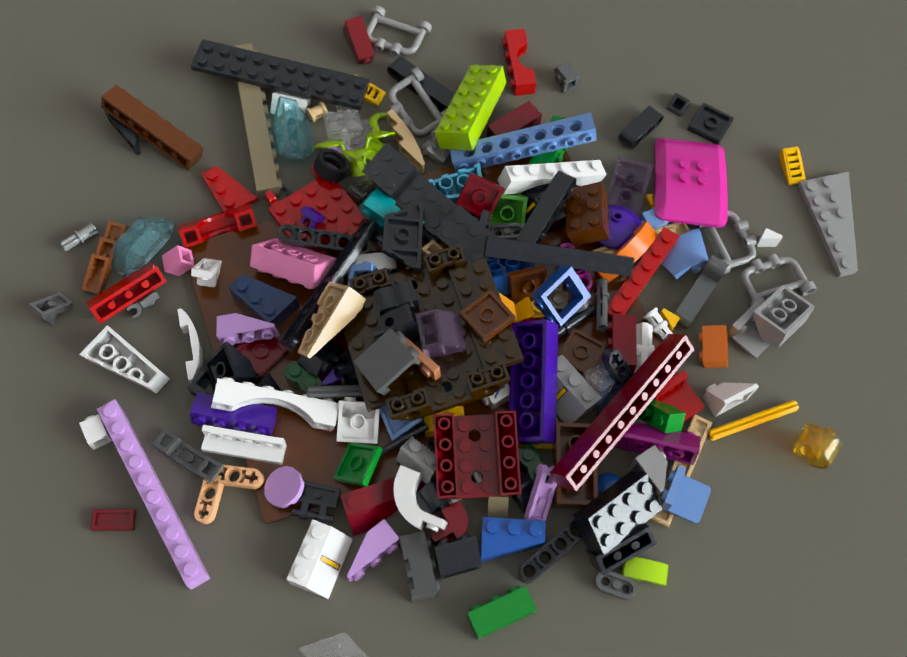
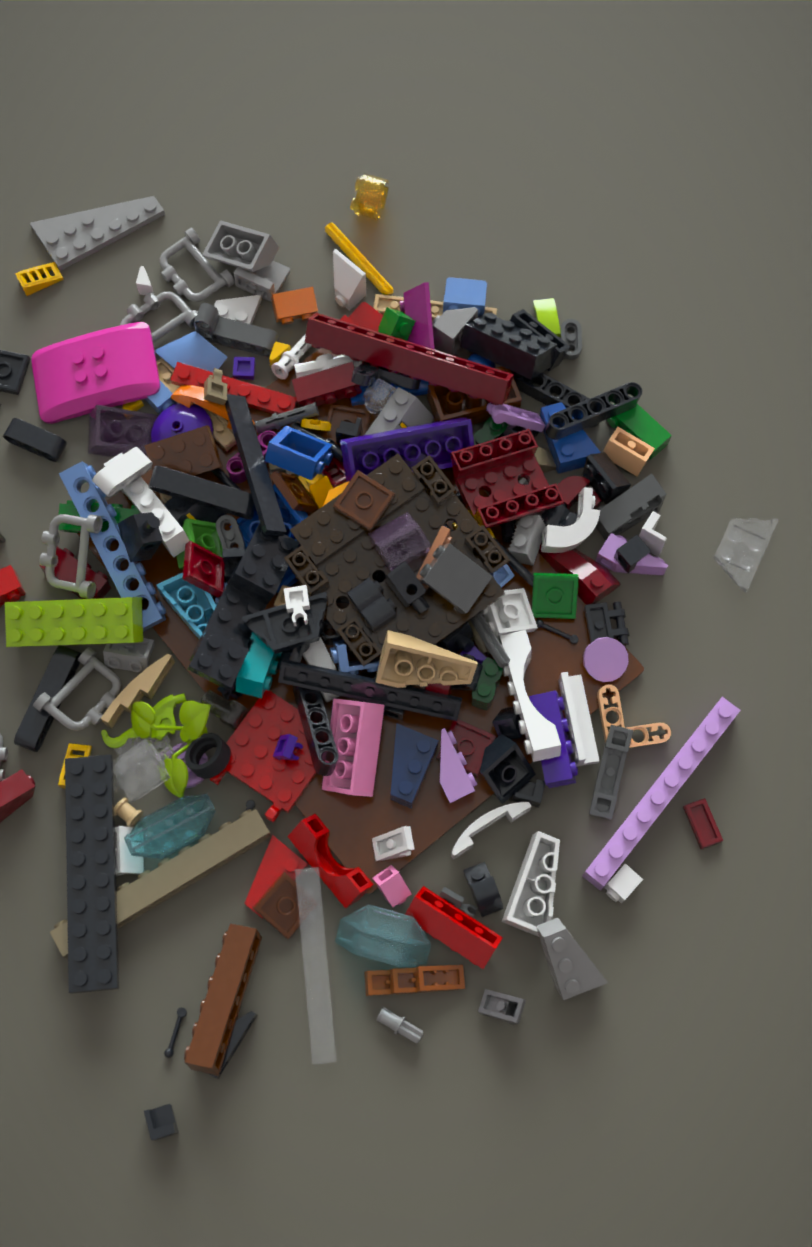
camera: 105 degrees left, 5 degrees up
white slope [286,520,353,599] -> none
none -> light grey bar [39,514,103,599]
none -> white beam [92,447,153,497]
none -> black torso [118,512,162,563]
none -> black panel [144,1104,179,1141]
none -> black hinge [164,1007,187,1058]
none -> dark tan plate [204,368,227,405]
none -> white wing [214,295,262,325]
none -> dark purple tile [233,357,256,380]
none -> reddish brown tile [253,872,319,939]
none -> white plate [284,585,310,626]
none -> clear tile [295,867,337,1064]
none -> yellow tile [301,419,331,431]
none -> black panel [335,417,362,444]
none -> black brick [463,862,504,917]
none -> black hinge [536,619,579,644]
none -> light grey wedge [536,918,608,1000]
none -> black beam [545,382,643,440]
none -> light nougat brick [602,427,655,477]
none -> black panel [614,535,651,573]
none -> white panel [639,511,667,557]

